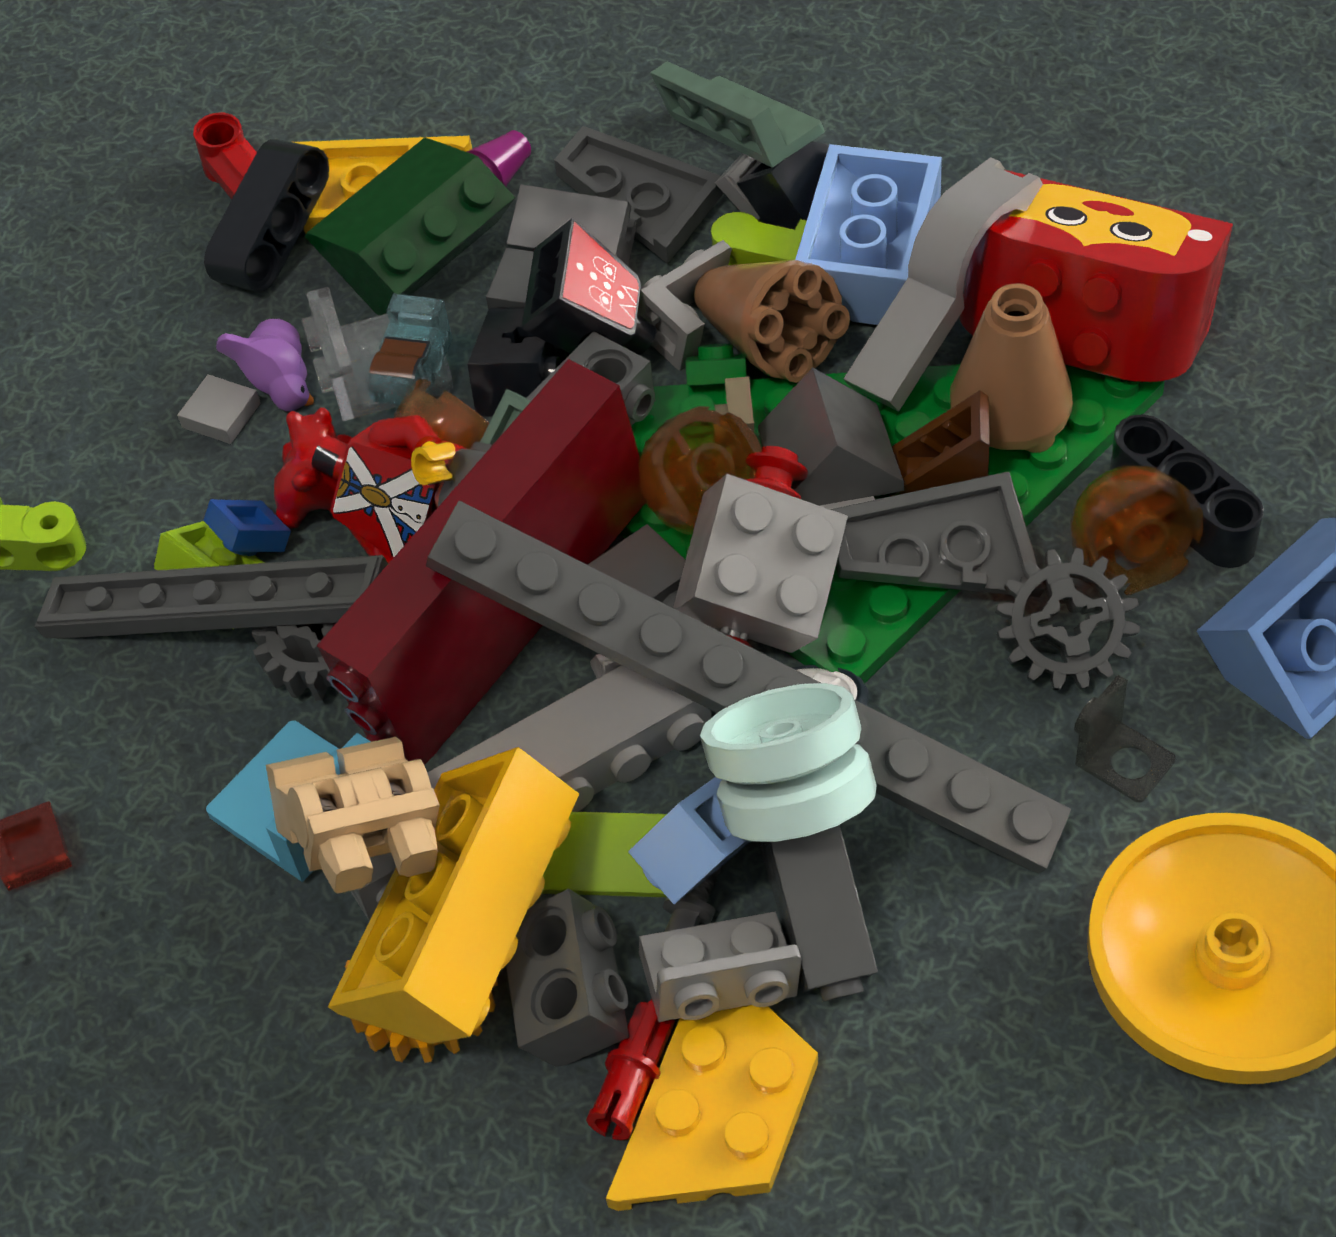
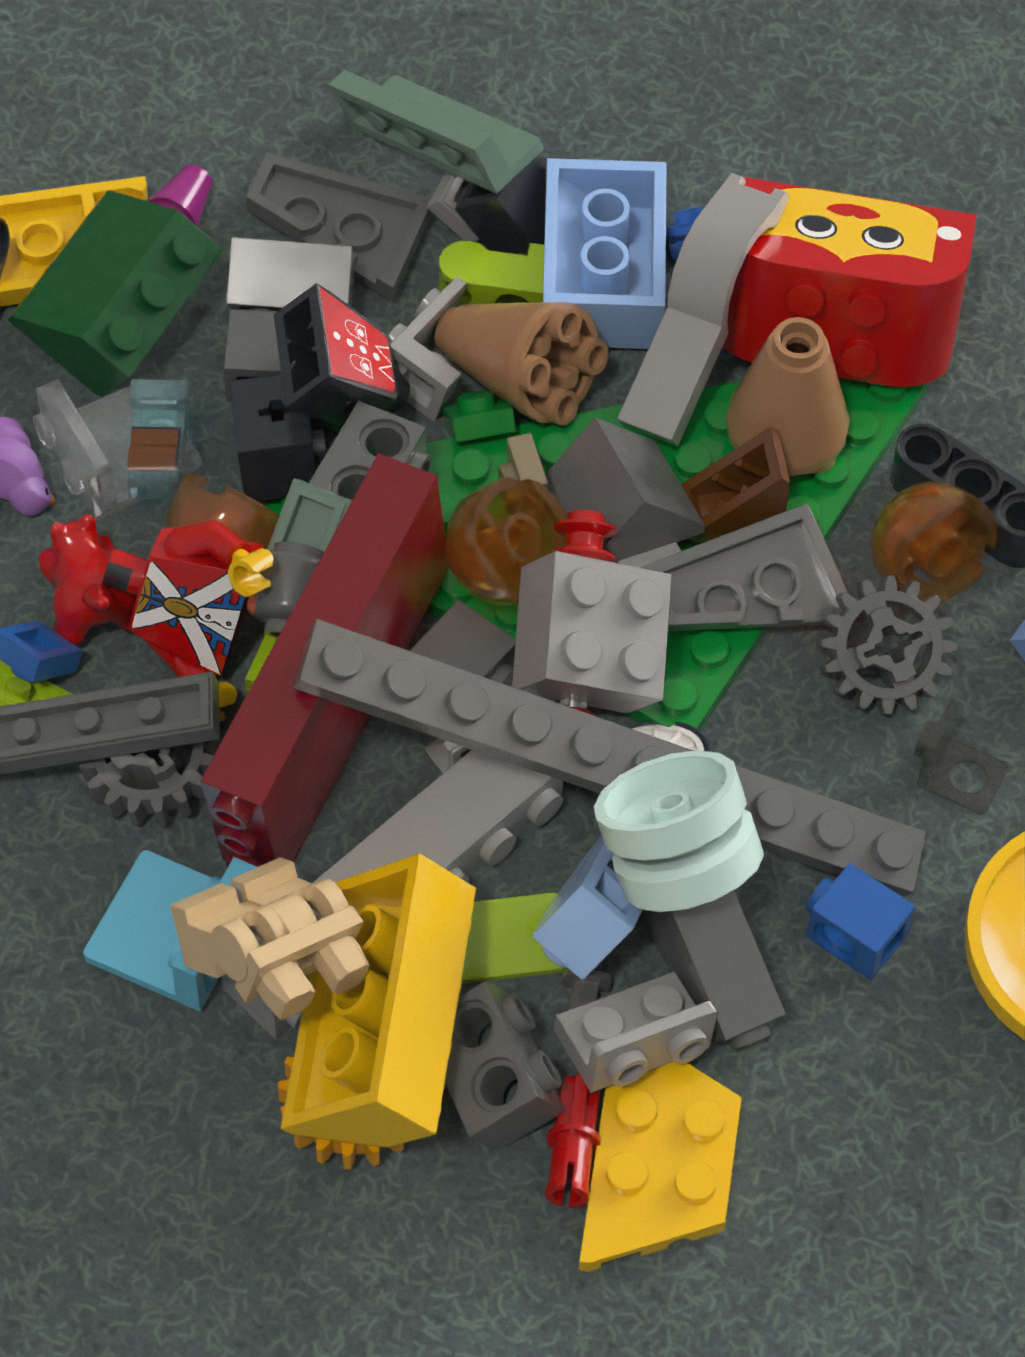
camera: 20 degrees left, 5 degrees up
none -> blue brick [806,863,915,981]

